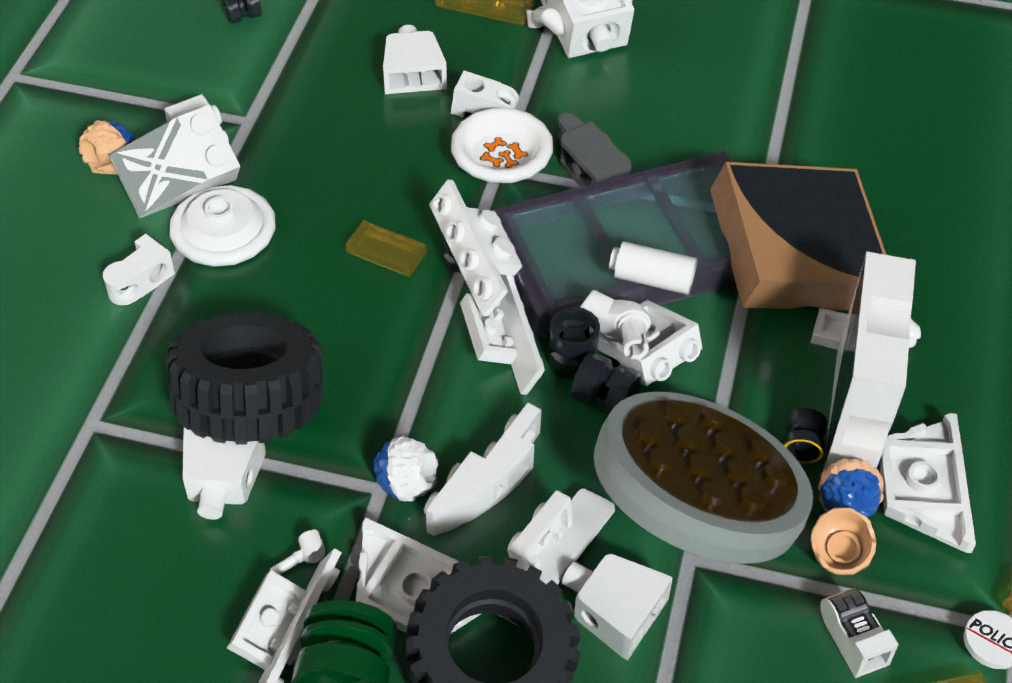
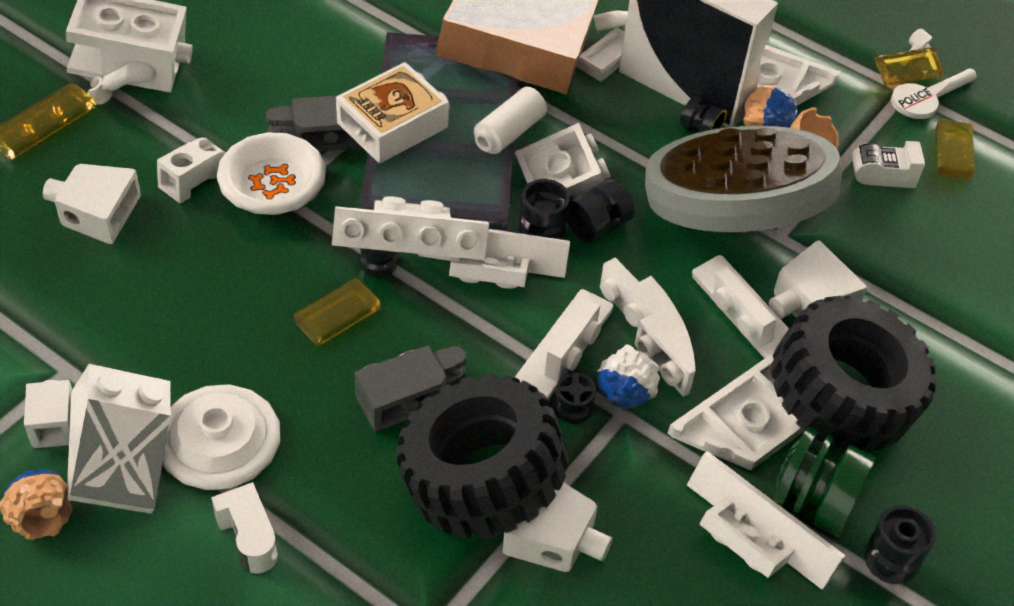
camera: 70 degrees left, 0 degrees up
white hand [270,530,325,575] -> none
white arm [580,289,651,359] -> none
none -> brick [336,62,450,164]
none -> dark grey hinge [354,345,467,432]
none -> white bracket [515,289,613,400]
none -> black wheel [554,372,596,424]

